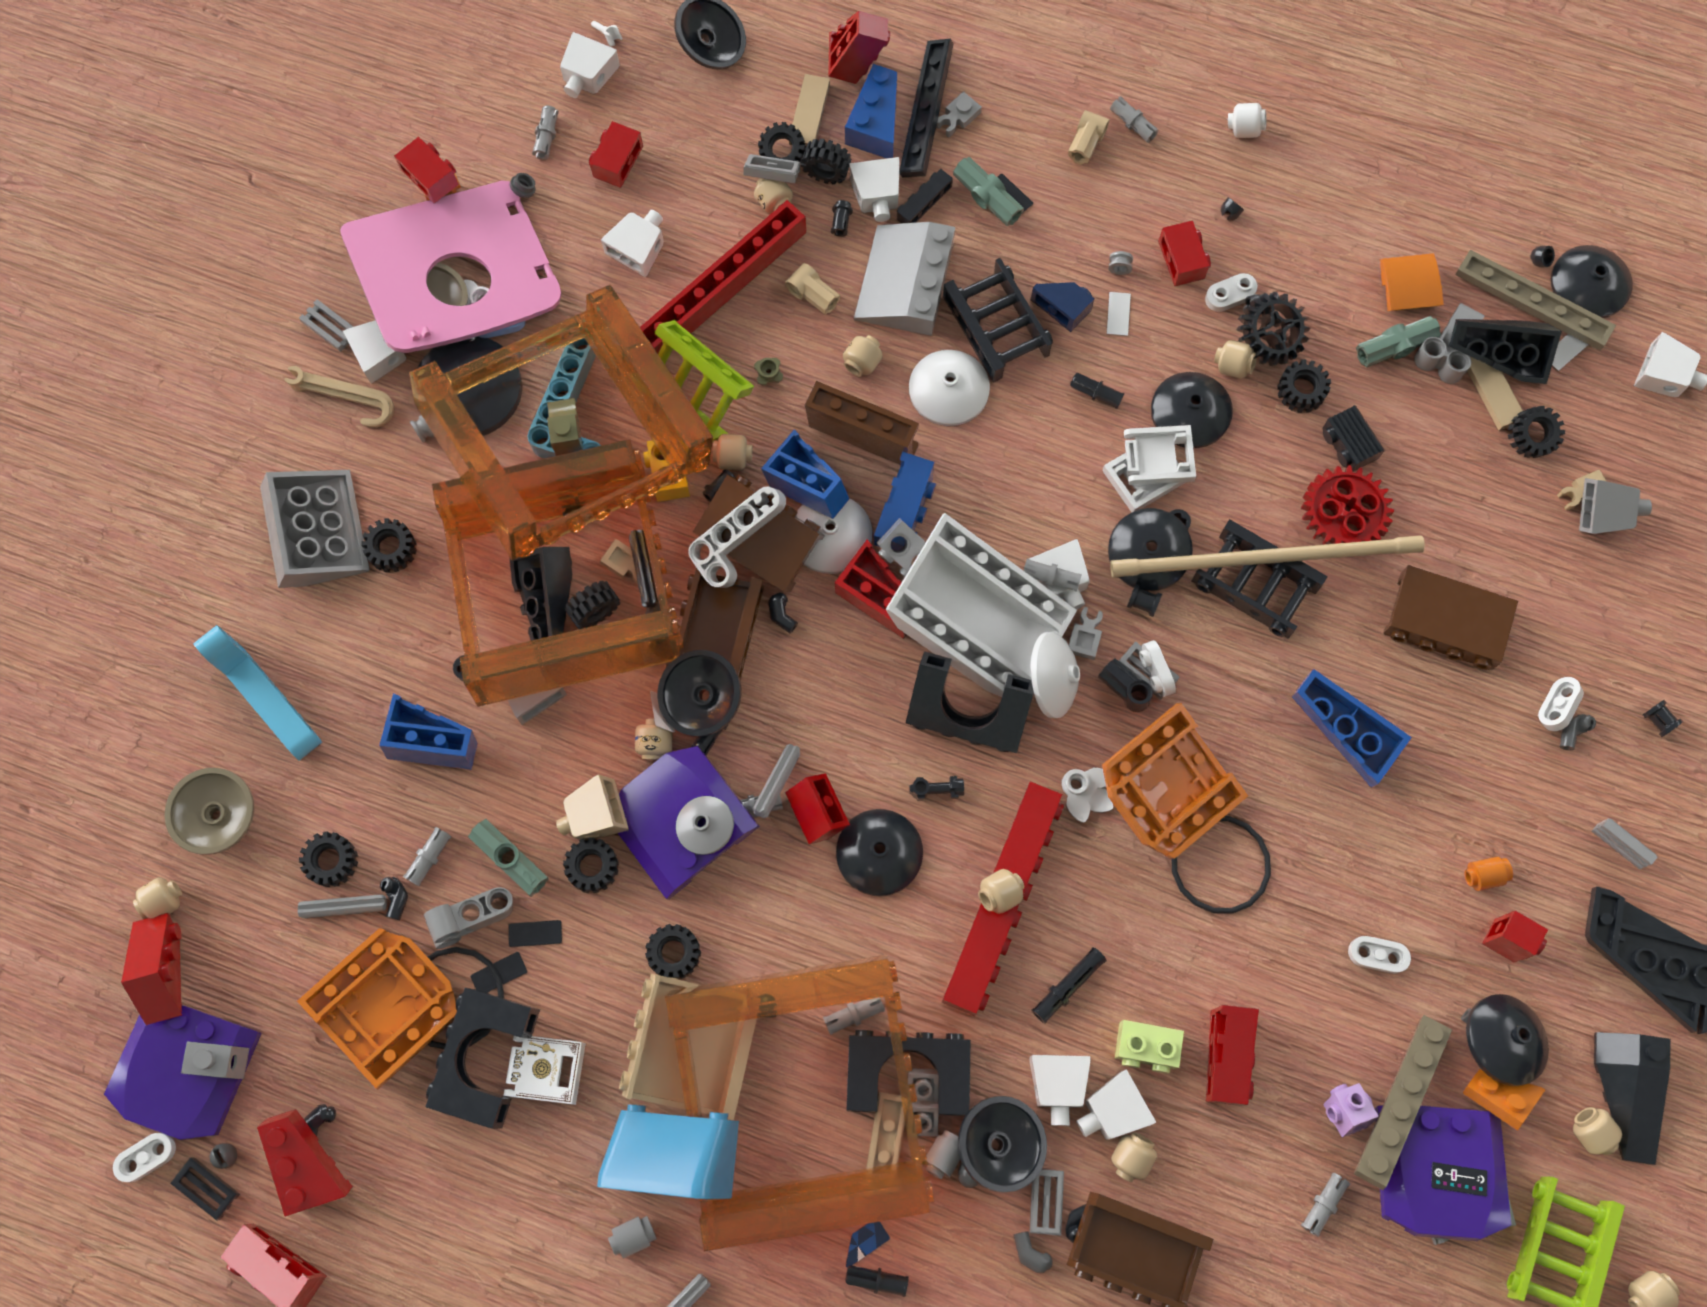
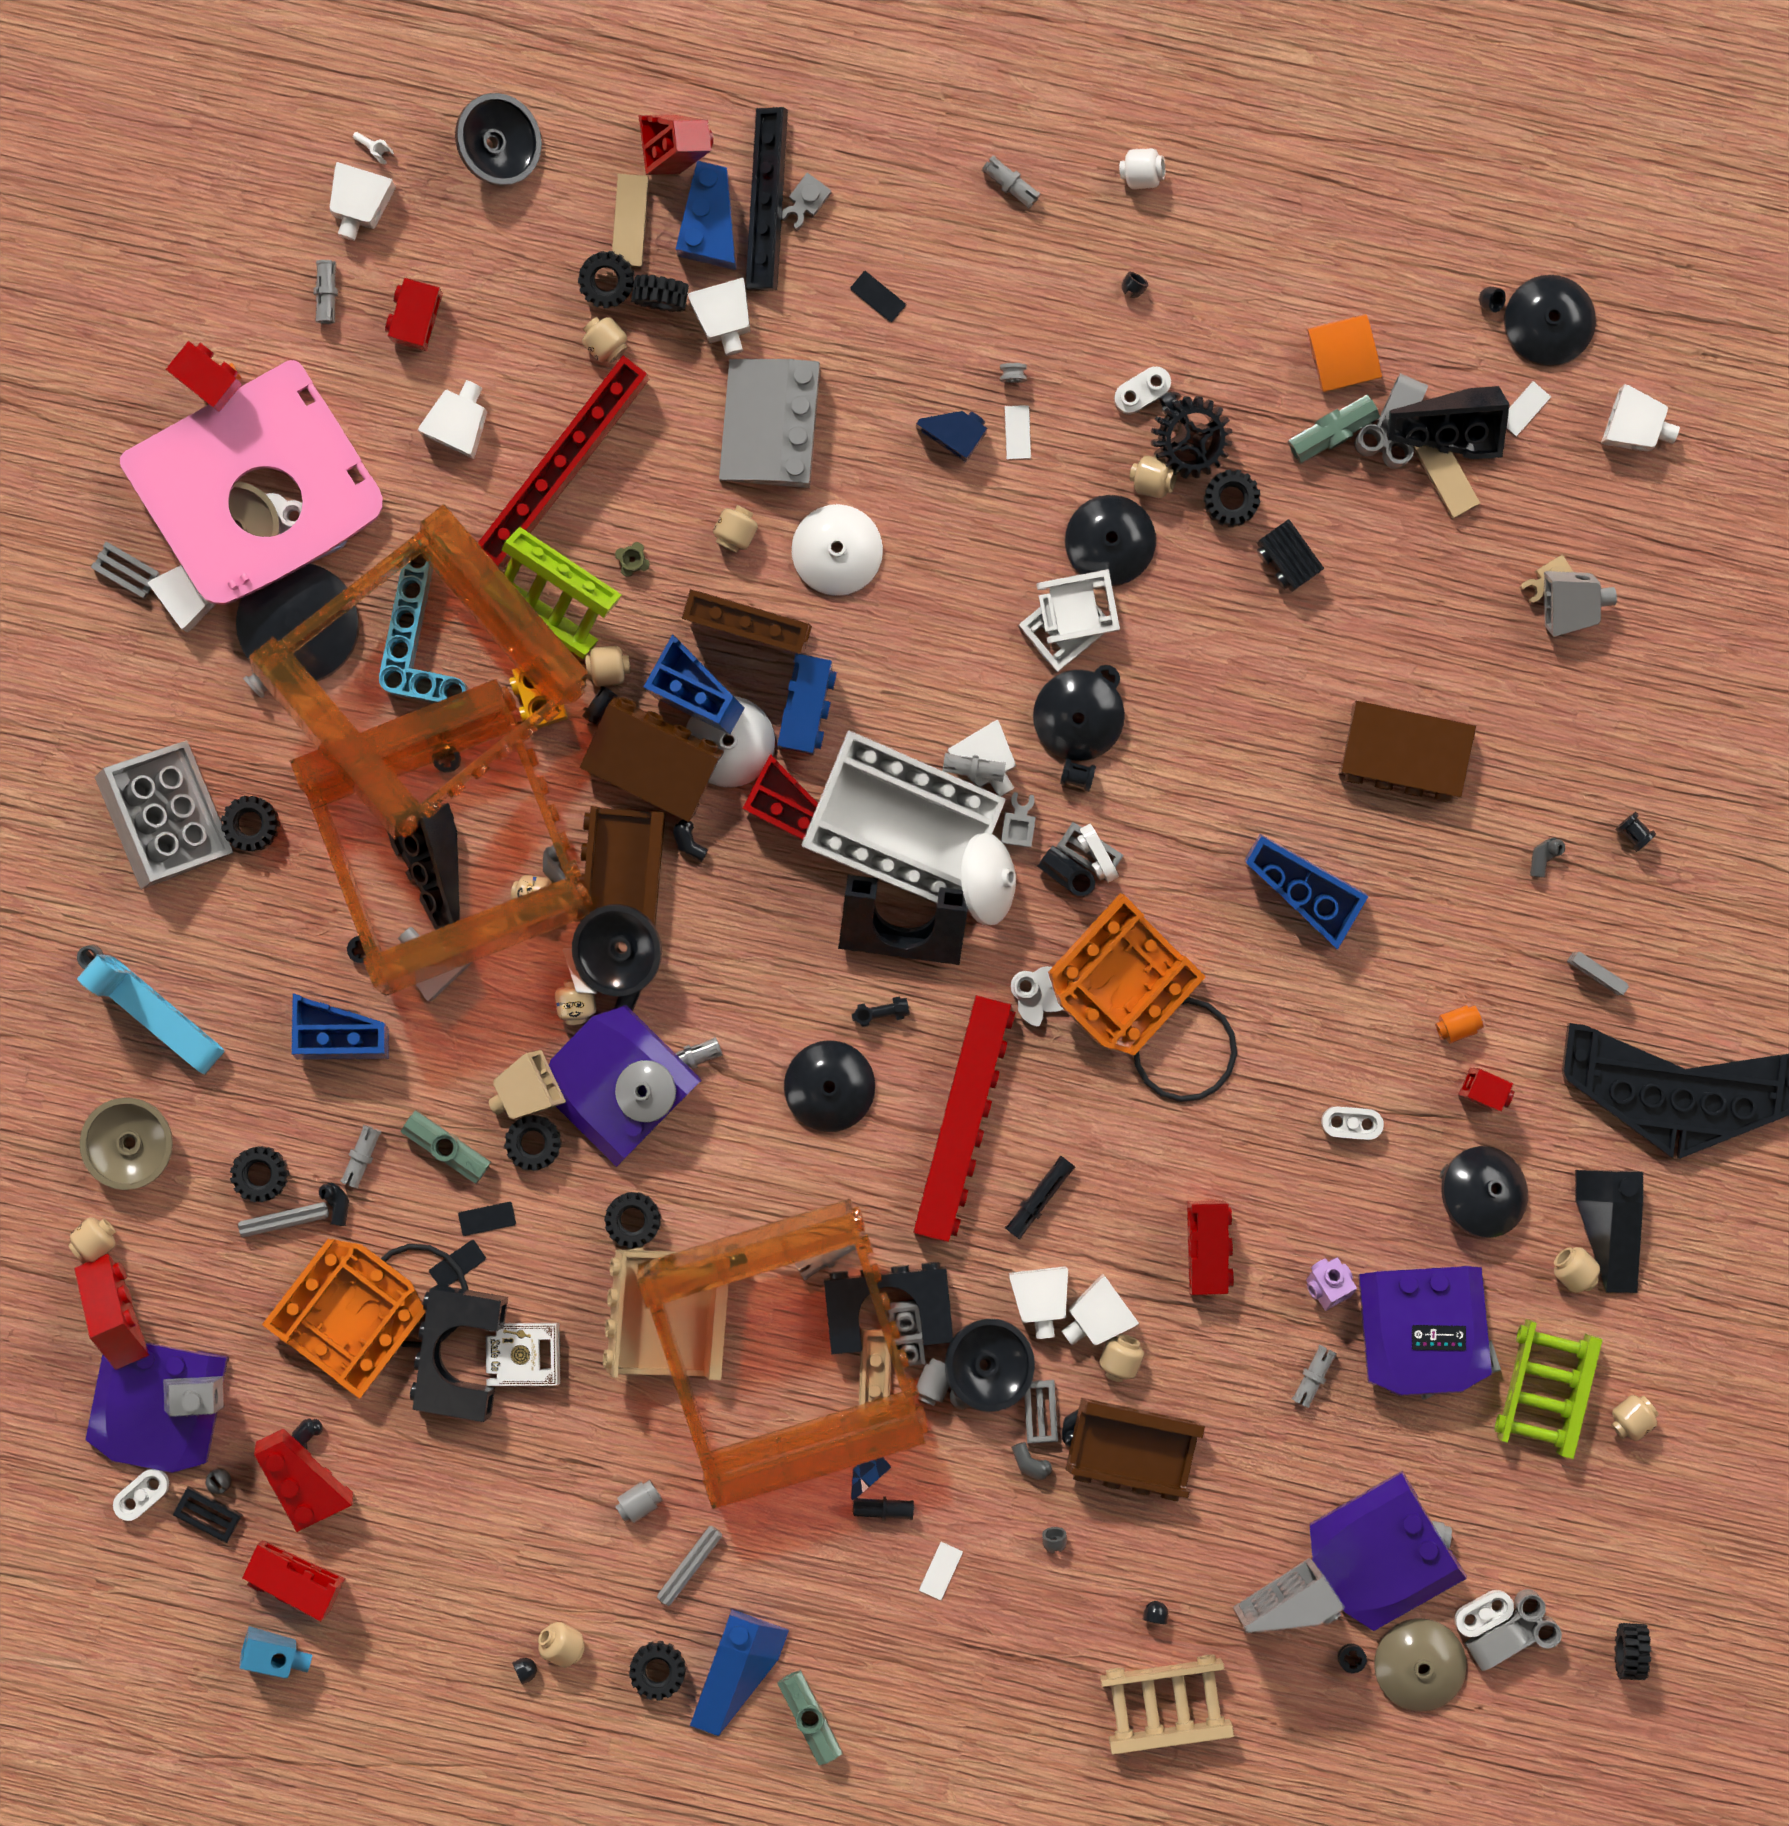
camera: 10 degrees left, 15 degrees up
tan piece [284,366,394,428] -> none
light grey piece [424,887,513,949] -> none
dark grey plate [510,173,536,198] -> none
olive arch [547,398,584,457] -> none
black tyre [565,581,620,630] -> none
dark azure windscreen [597,1104,739,1199] -> none
tan plate [600,539,653,584] -> none
black axle [629,530,658,608] -> none
white beam [689,487,786,588] -> none
light grey tile [743,154,801,183] -> none
light grey axle [753,744,800,818] -> none
tan piece [785,263,840,315] -> none
red brick [785,773,850,844] -> none
black pin [830,200,853,237] -> none
light grey brick [877,518,926,576] -> none
black piece [897,169,953,224] -> none
black fence [943,258,1053,383] -> none
sand green piece [953,157,1024,226] -> none
tan head [978,869,1024,914] -> none
tan piece [1068,110,1110,165] -> none
black axle [1070,373,1125,409] -> none
tan piece [1110,535,1425,577] -> none
yellowish green brick [1115,1020,1184,1074] -> none
red brick [1158,220,1211,286] -> none
black fence [1191,519,1328,639] -> none
red gear [1301,465,1394,545] -> none
dark tan plate [1354,1015,1452,1190] -> none
dark tan plate [1455,250,1616,351] -> none
orange wing [1463,1069,1545,1131] -> none
black tyre [1508,406,1565,458] -> none
white plate [1538,677,1584,731] -> none

